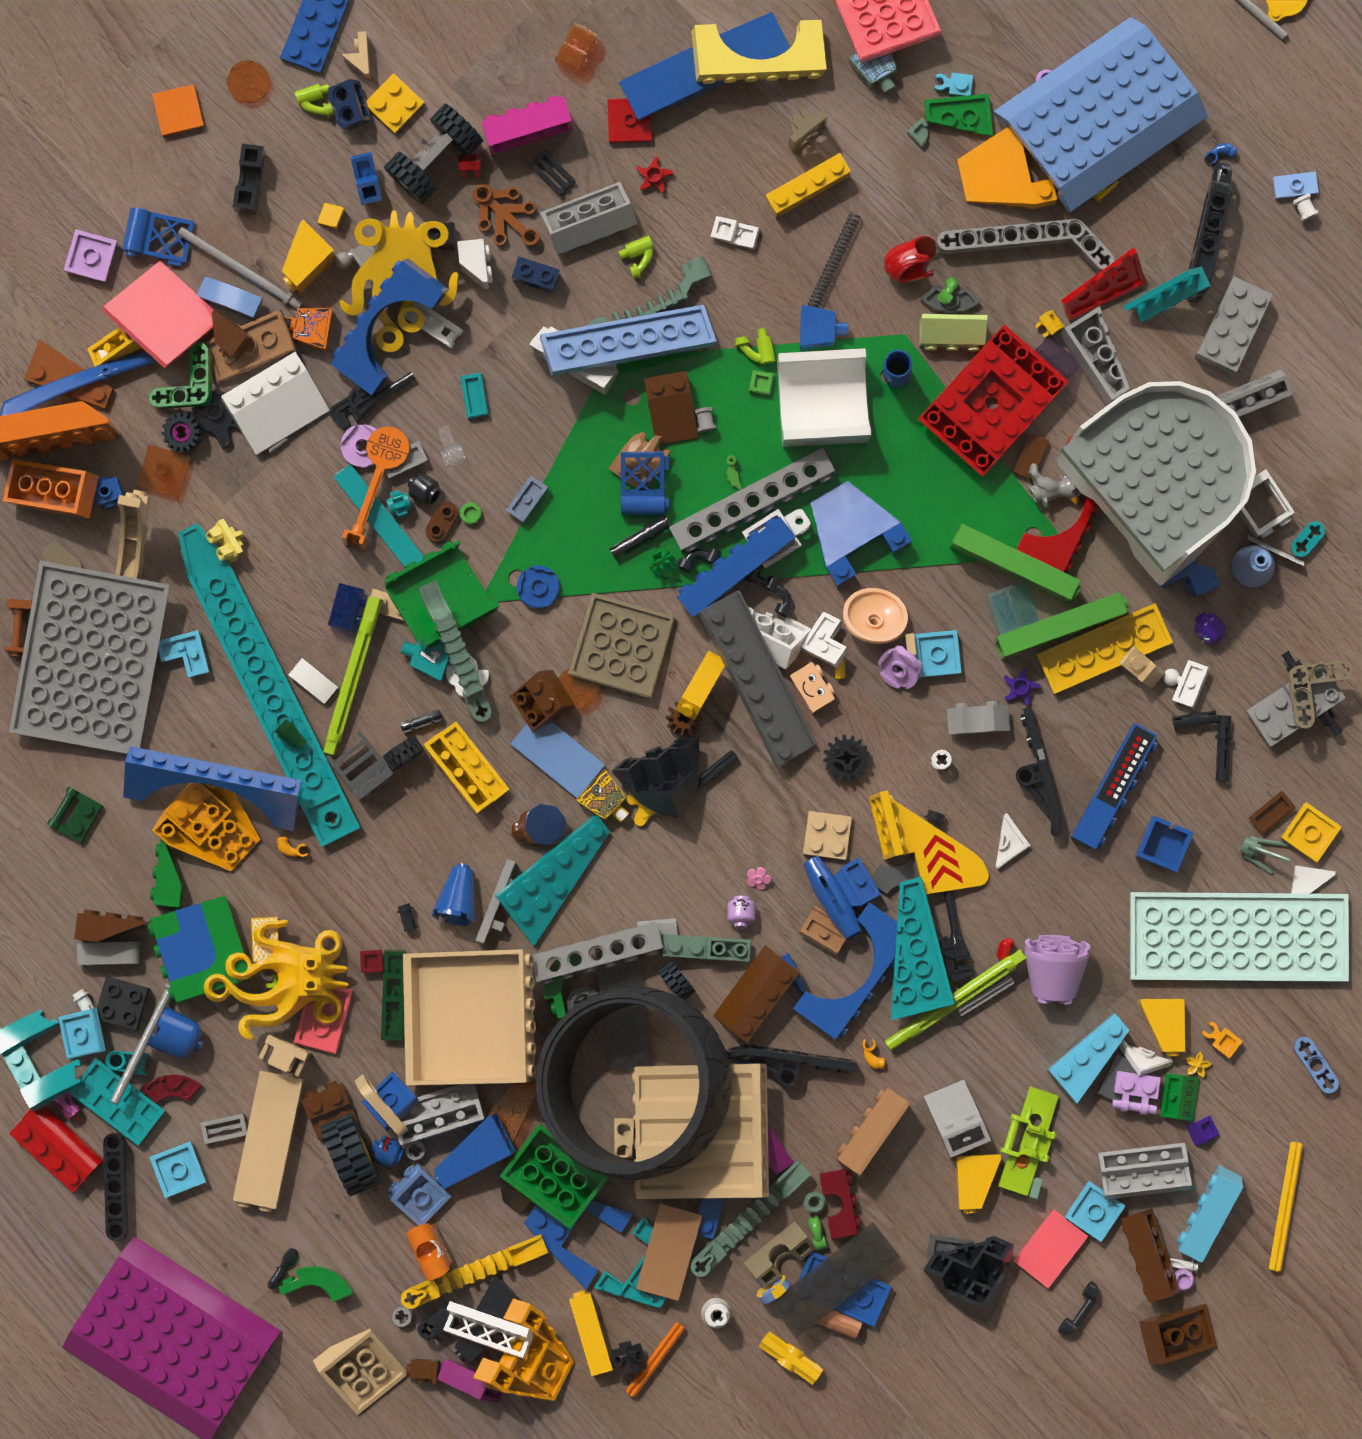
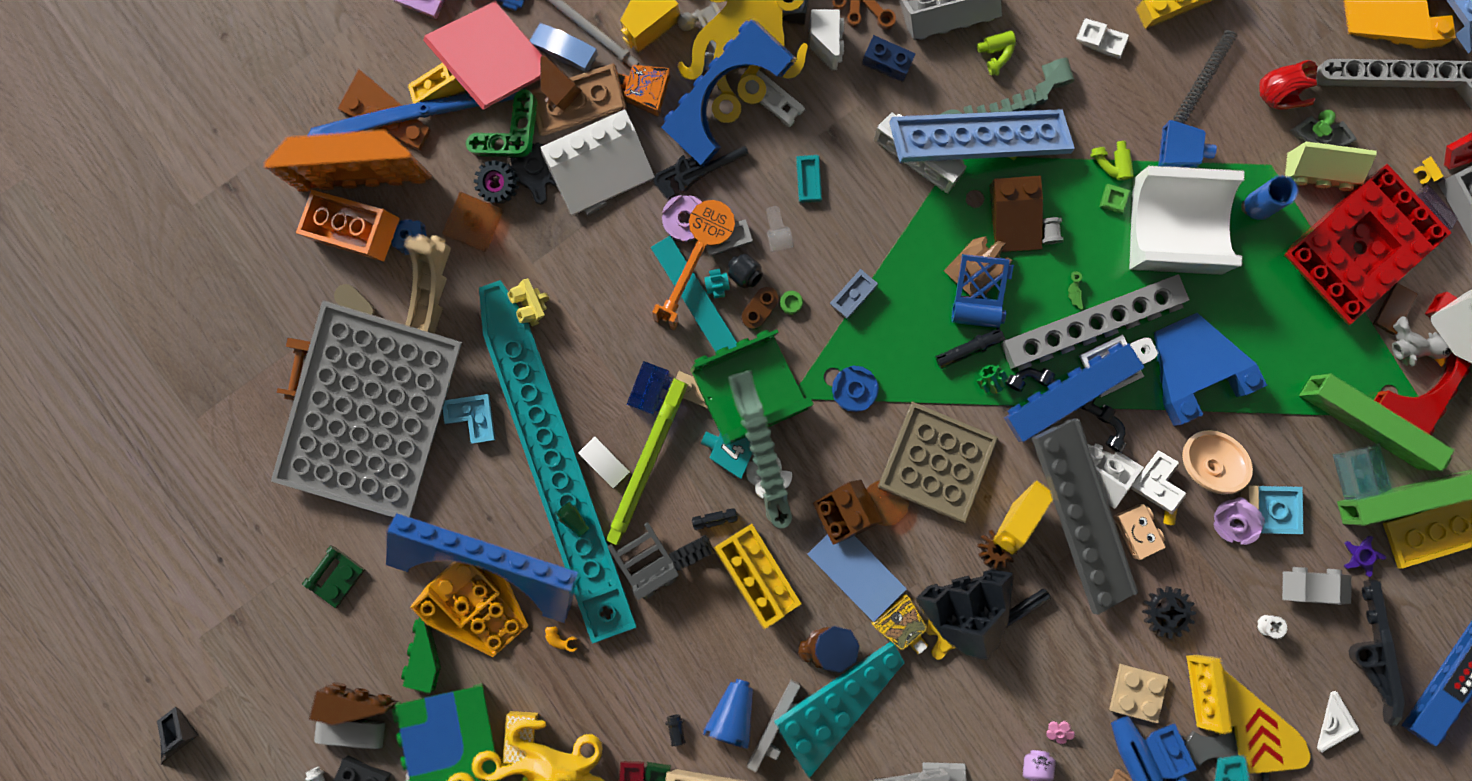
camera: 15 degrees right, 0 degrees up
black plate [924,810,945,827] -> none

